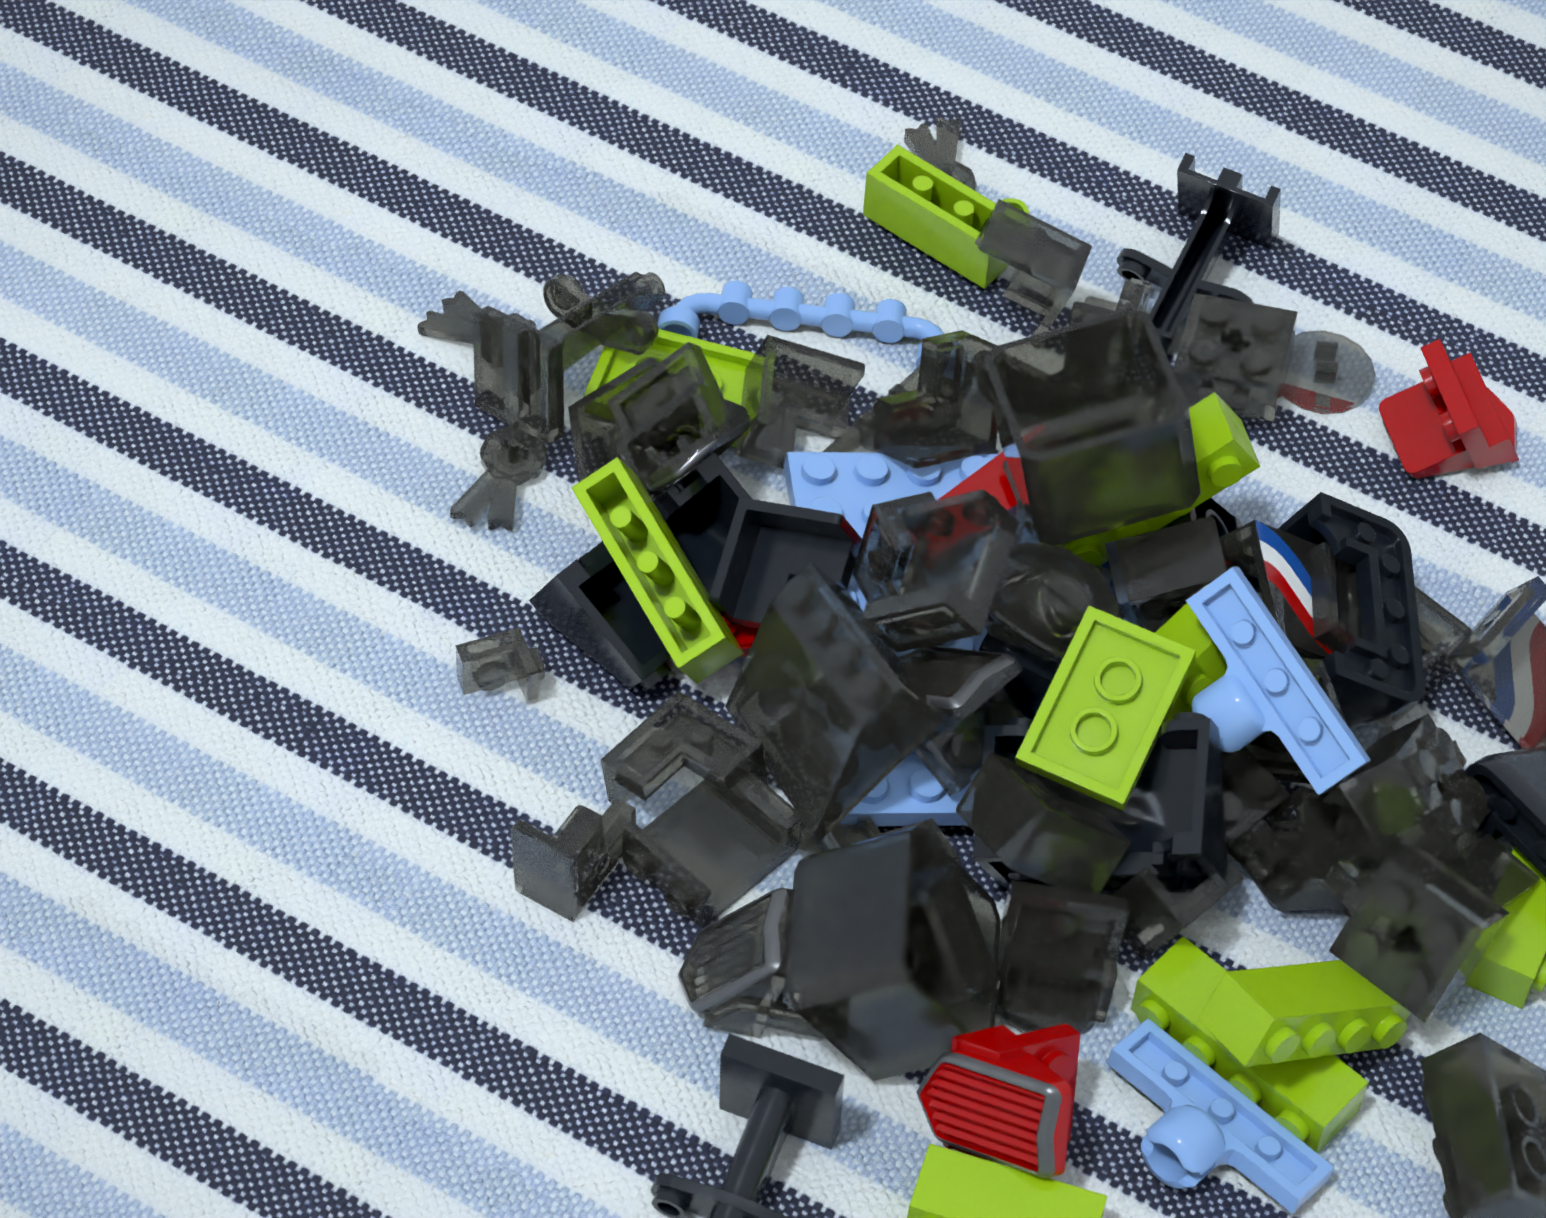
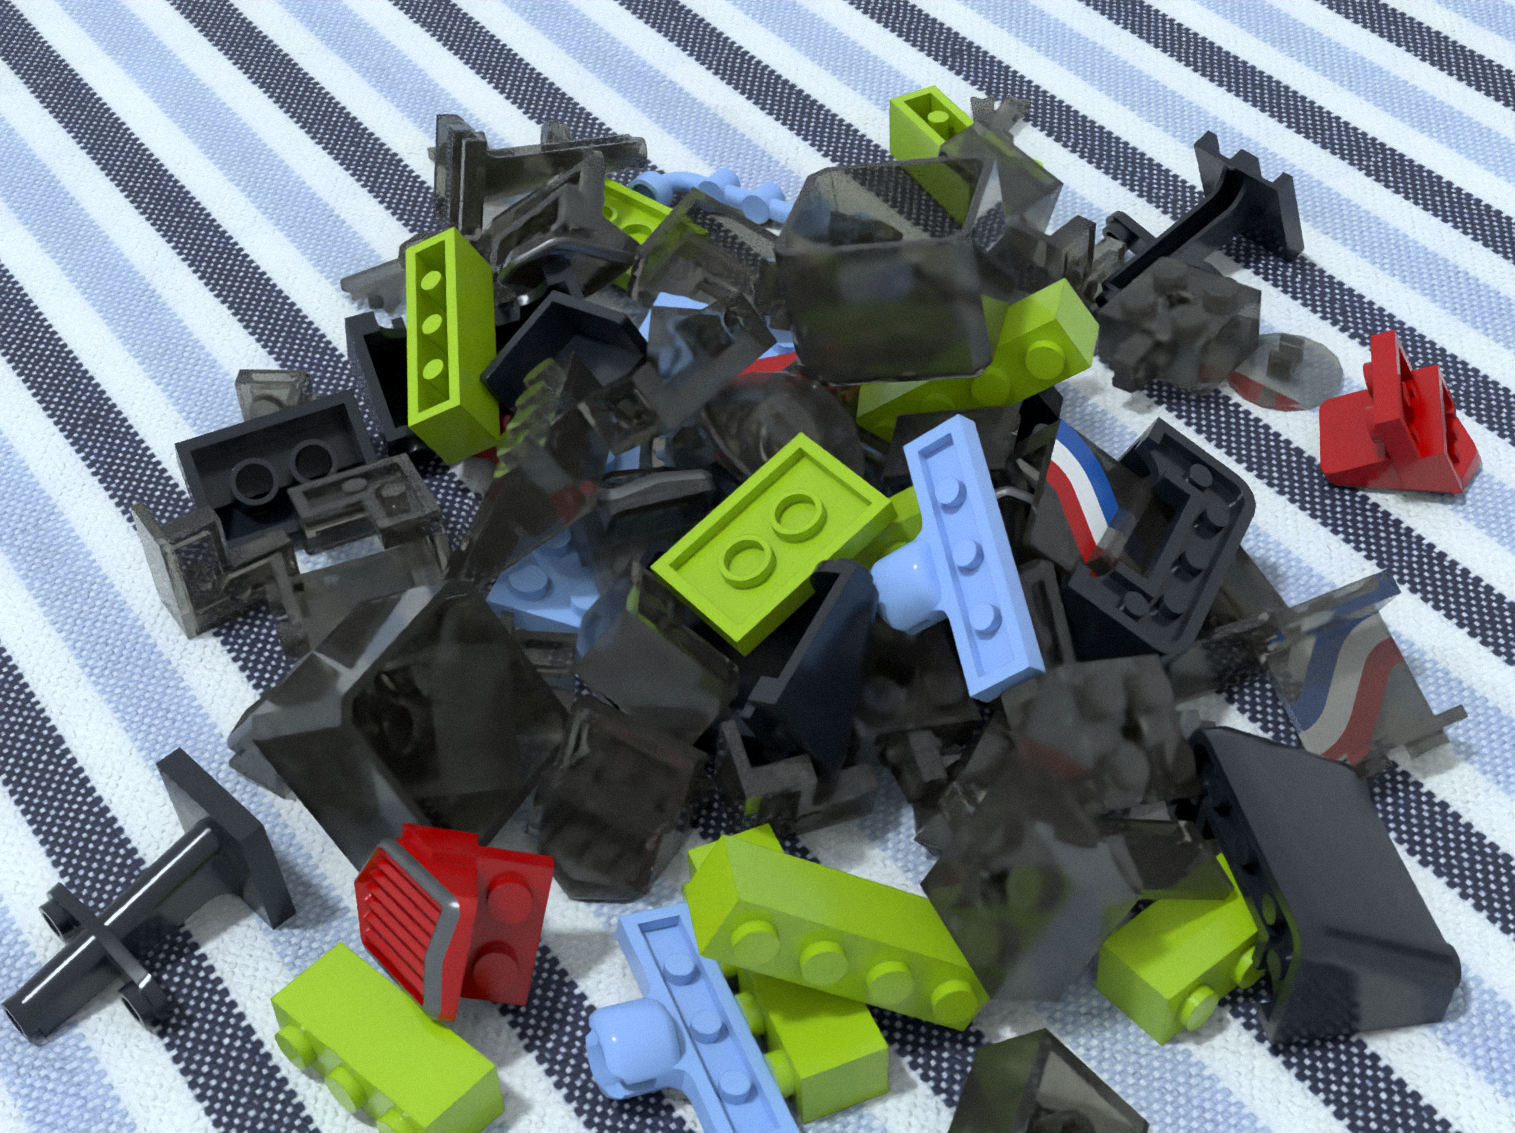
camera: 30 degrees right, 10 degrees down
none -> black slope [174,388,393,561]

